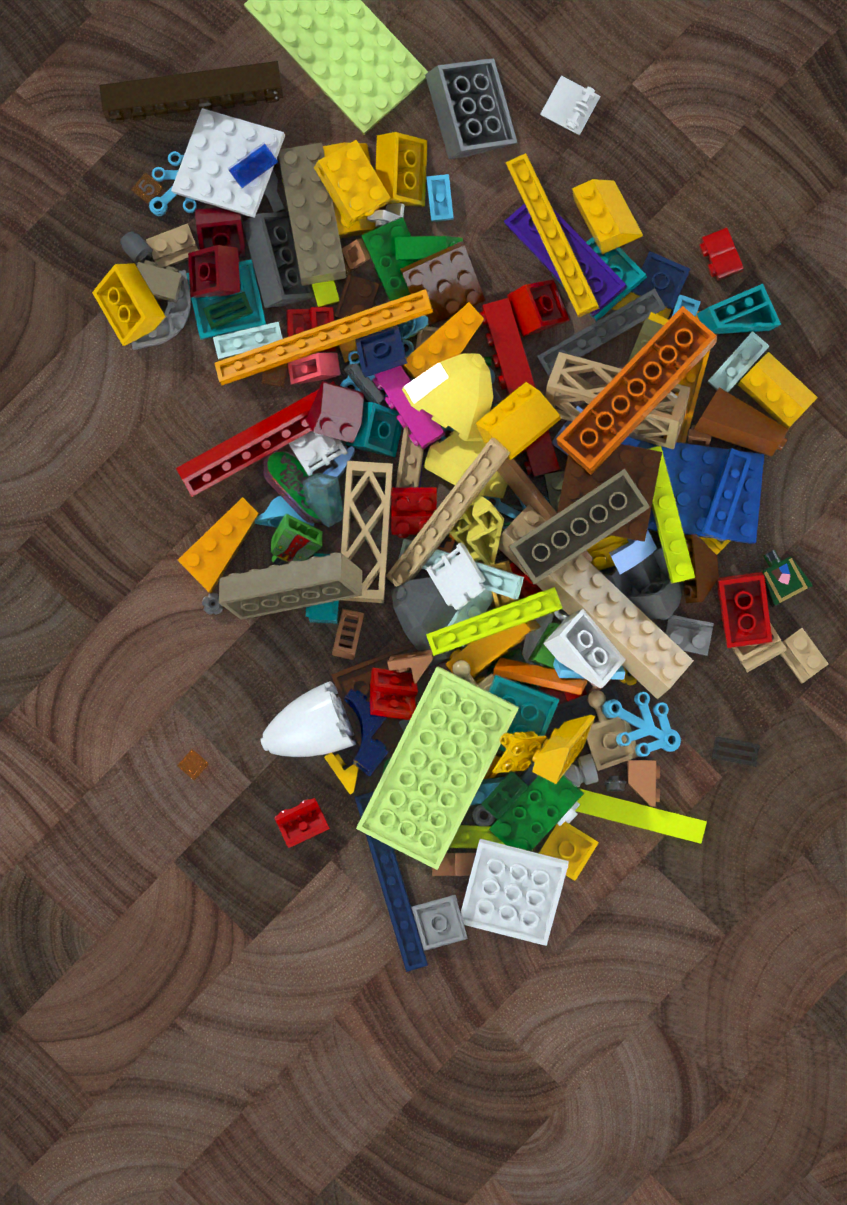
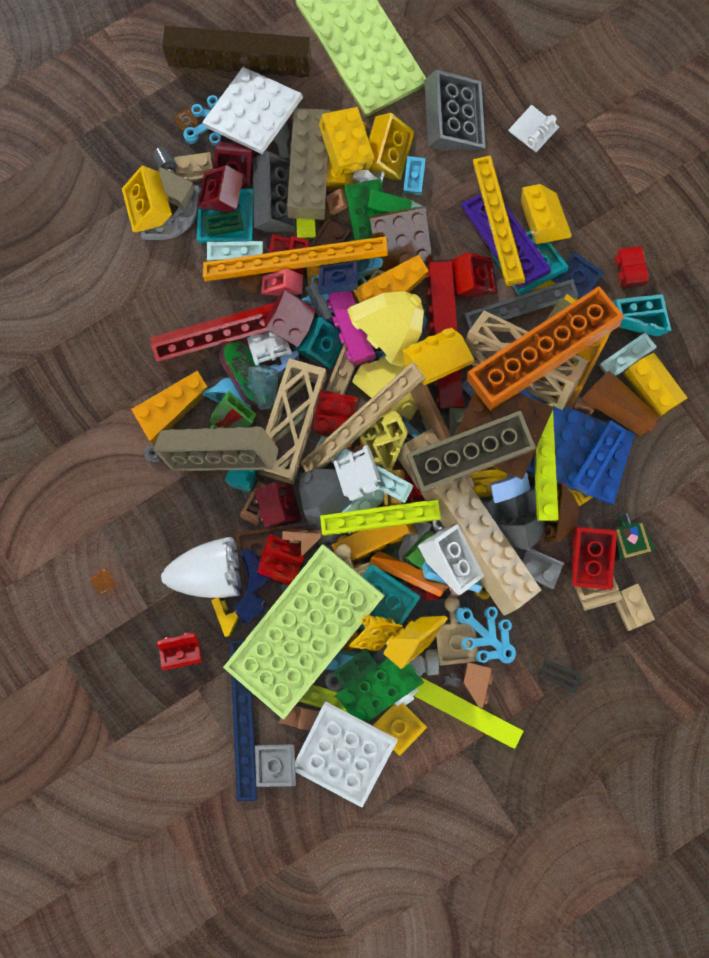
camera: 15 degrees right, 5 degrees down
clear blue slope [228,142,278,188] -> none
none -> dark red slope [255,482,302,527]

